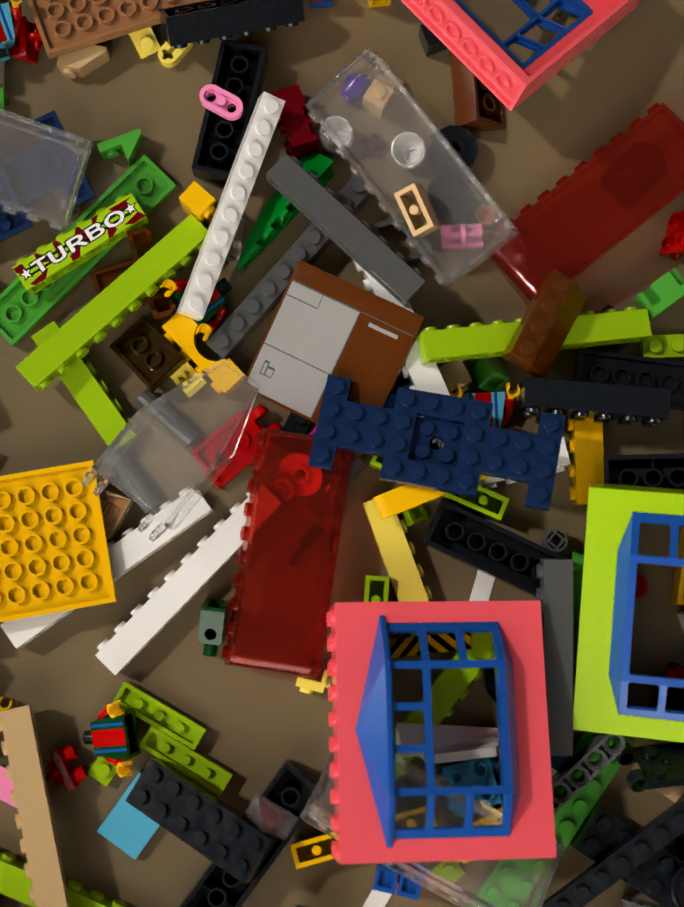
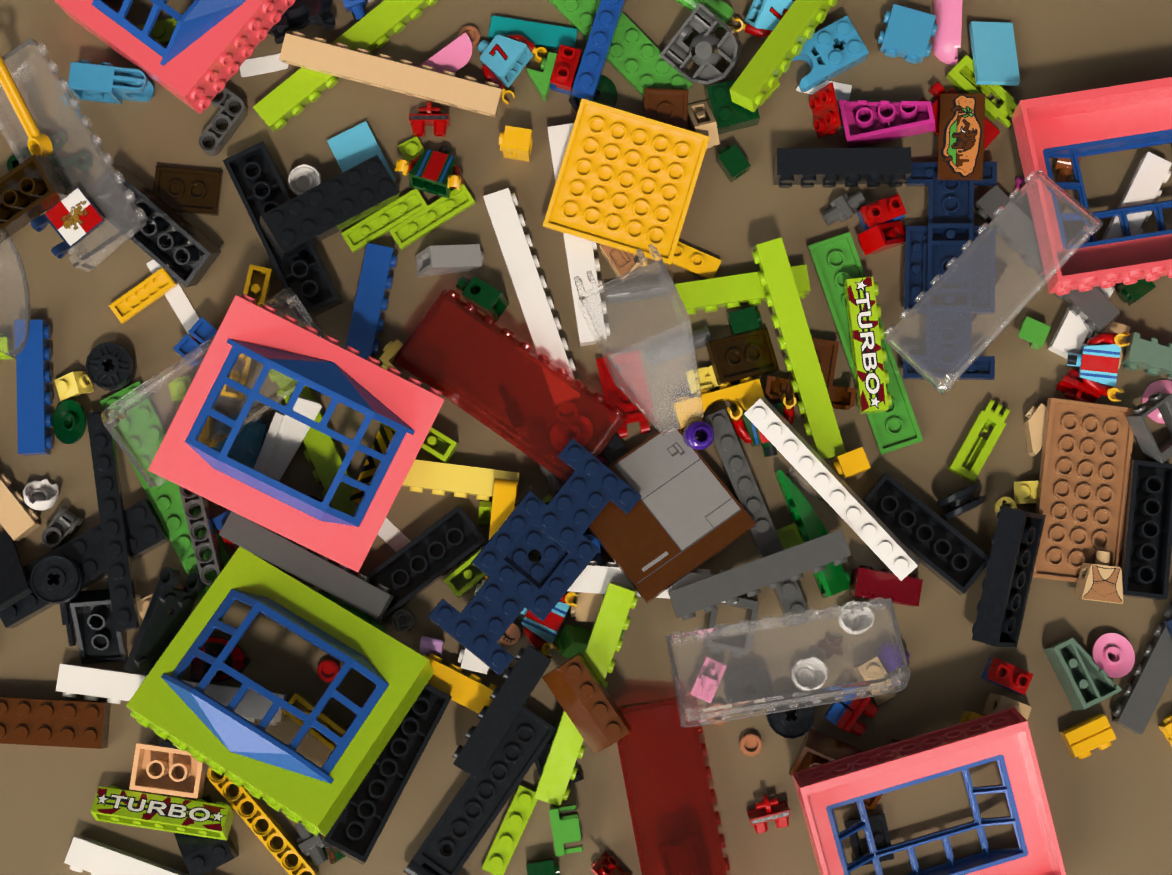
camera: 120 degrees right, 0 degrees up
bright green slope [97,128,145,167] -> none
bright pink plate [199,84,244,121] -> none
clear slope [244,792,298,840] -> none
tan brick [394,183,442,238] -> none
none -> white hair [287,164,322,196]
none -> blue brick [345,243,398,359]
none -> light grey slope [415,244,484,277]
none -> lavender slope [419,636,445,657]
none -> yellow brick [499,126,533,162]
none -> yellow plate [671,241,722,279]
none -> dark purple head [683,421,714,450]
none -> dark green brick [727,306,762,335]
none -> nougat tile [739,733,762,756]
none -> red hips [746,794,791,834]
none -> lime plate [776,523,804,550]
none -> red hips [823,682,879,736]
none -> black plate [844,813,894,866]
none -> black wheel [936,482,988,520]
none -> lime hinge [948,399,1011,483]

